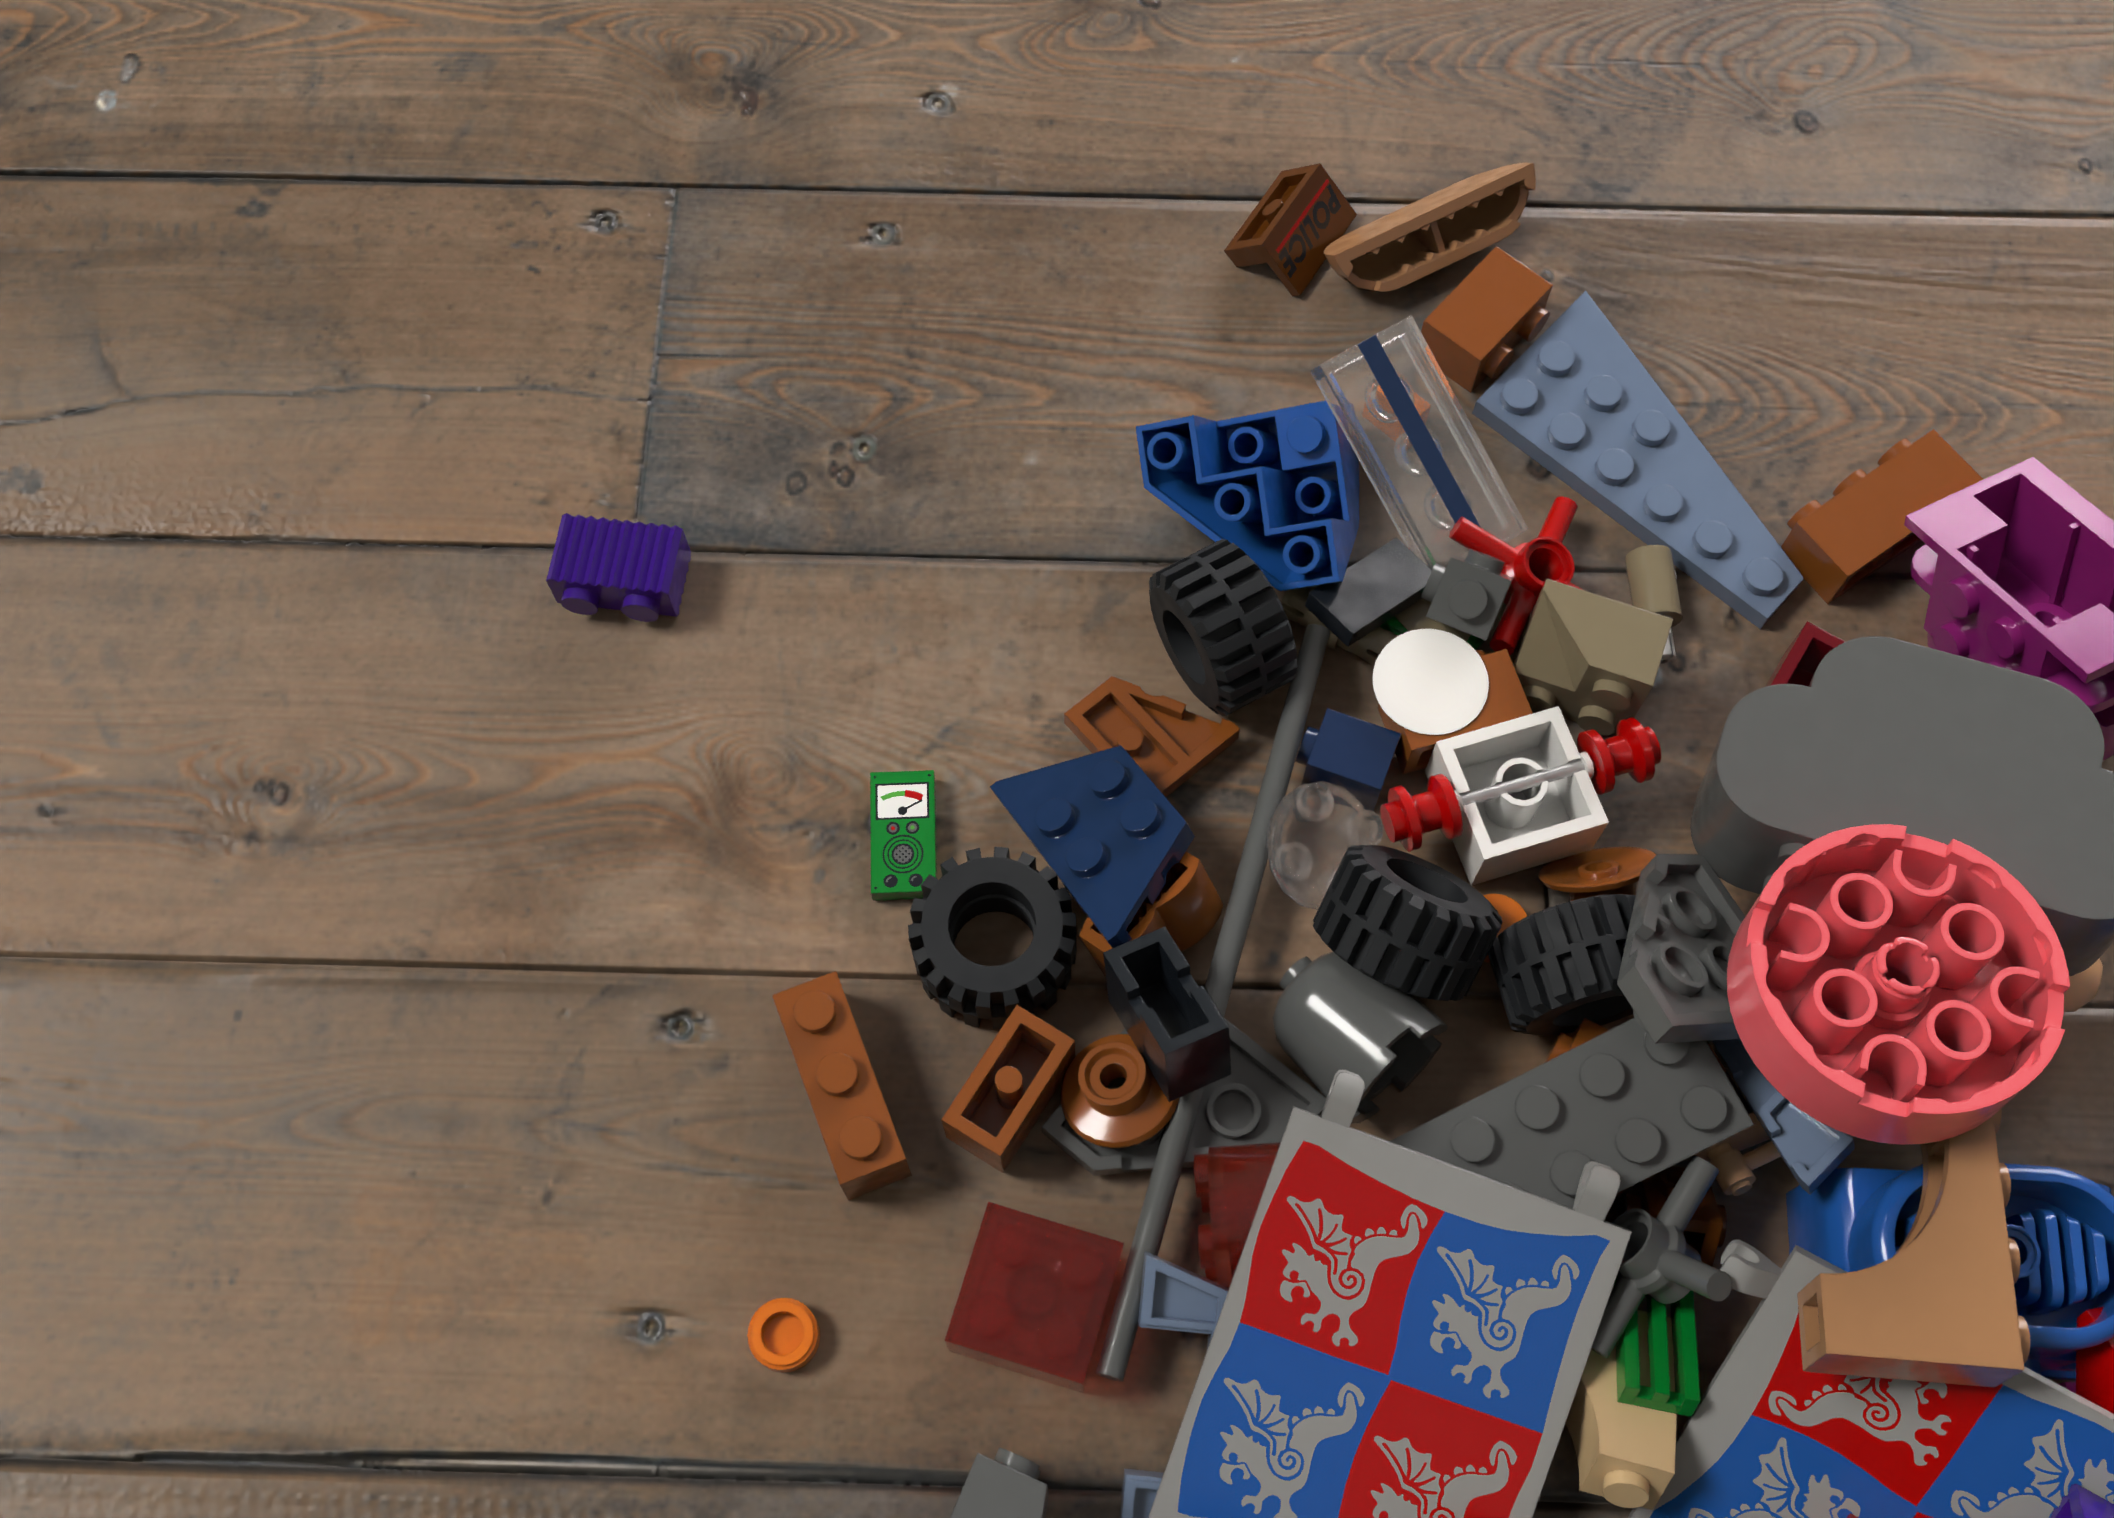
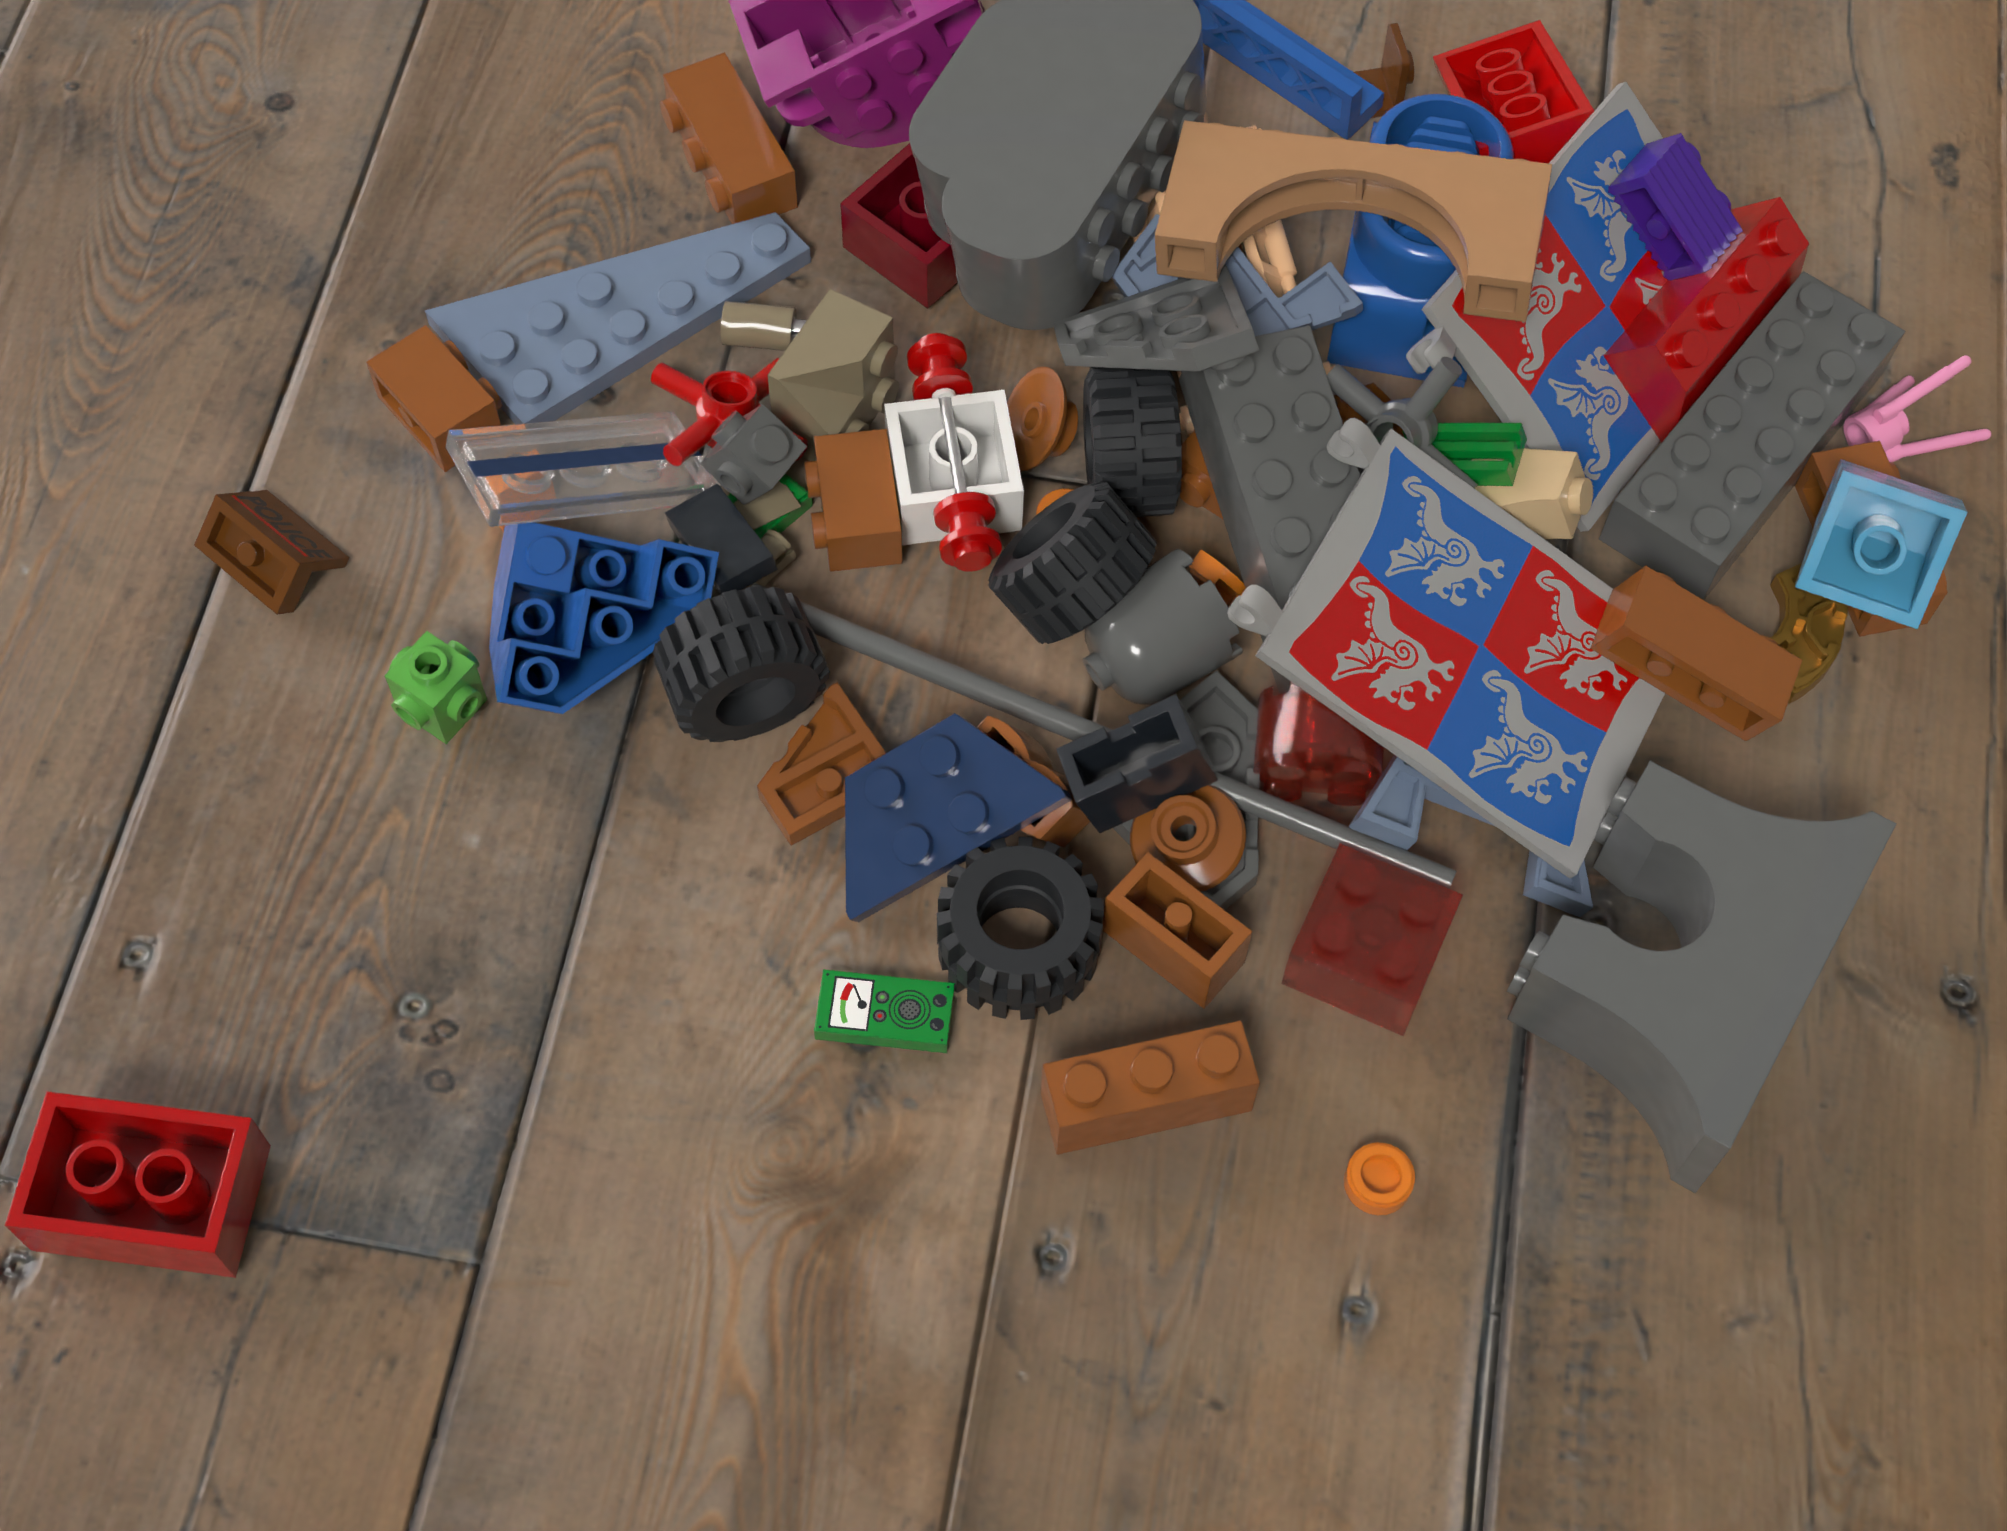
camera: 85 degrees left, 5 degrees down
dark purple brick [546,513,691,622] -> none
clear dish [1266,781,1383,910] -> none
dark blue brick [1295,708,1401,813] -> none
medium nougat brick [1324,163,1536,292] -> none
white sticker [1372,629,1489,735] -> none
coral brick [1727,824,2070,1145] -> none
none -> red brick [4,1091,271,1278]
none -> bright green brick [384,631,487,745]
none -> orange tile [1189,549,1246,608]

